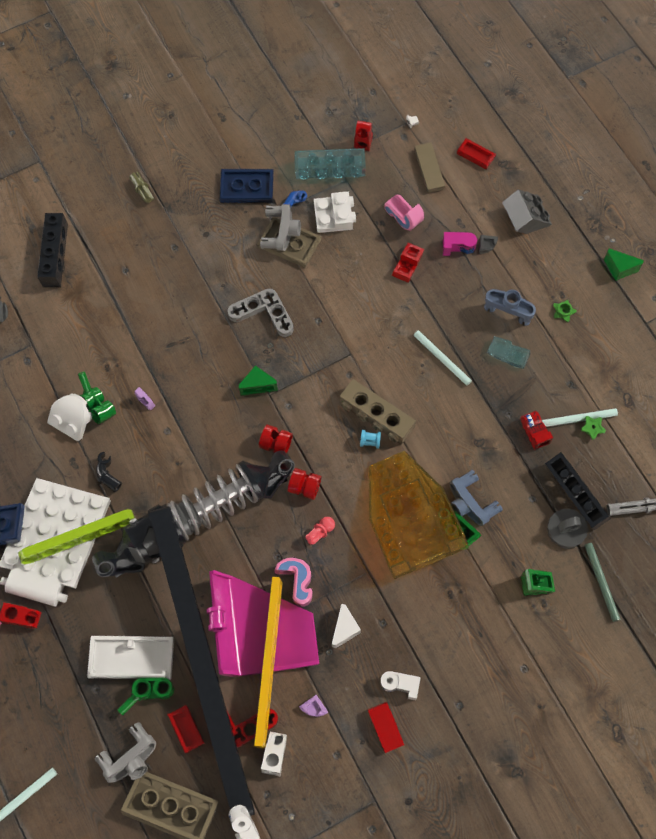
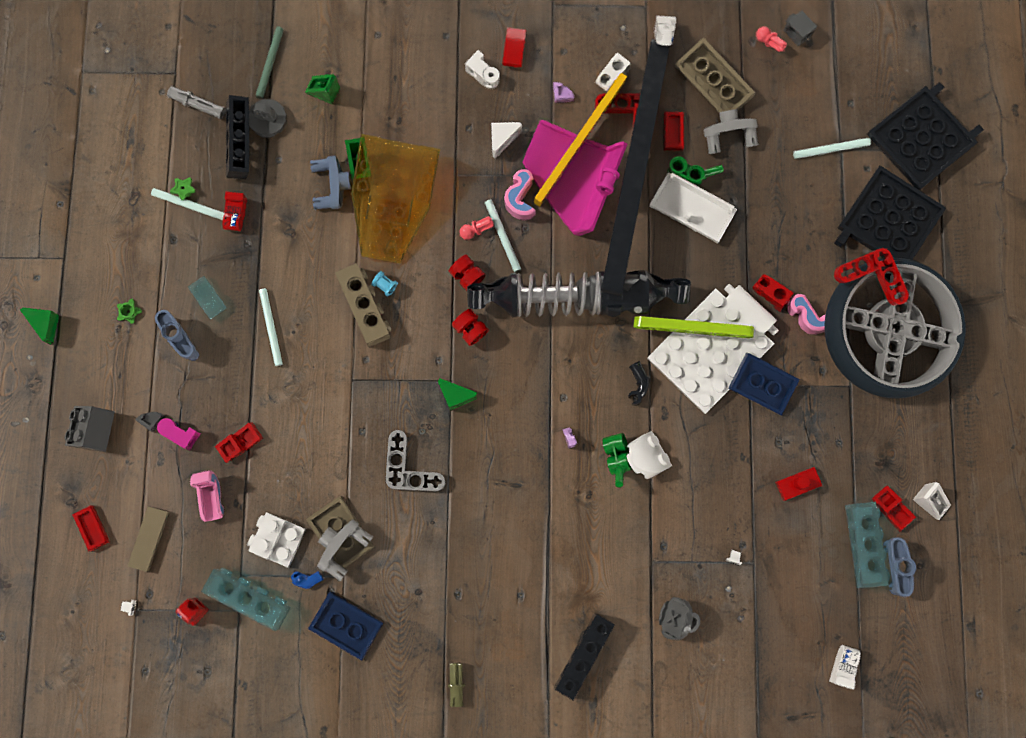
camera: 155 degrees left, 10 degrees up
none -> light aqua bar [485,200,522,273]

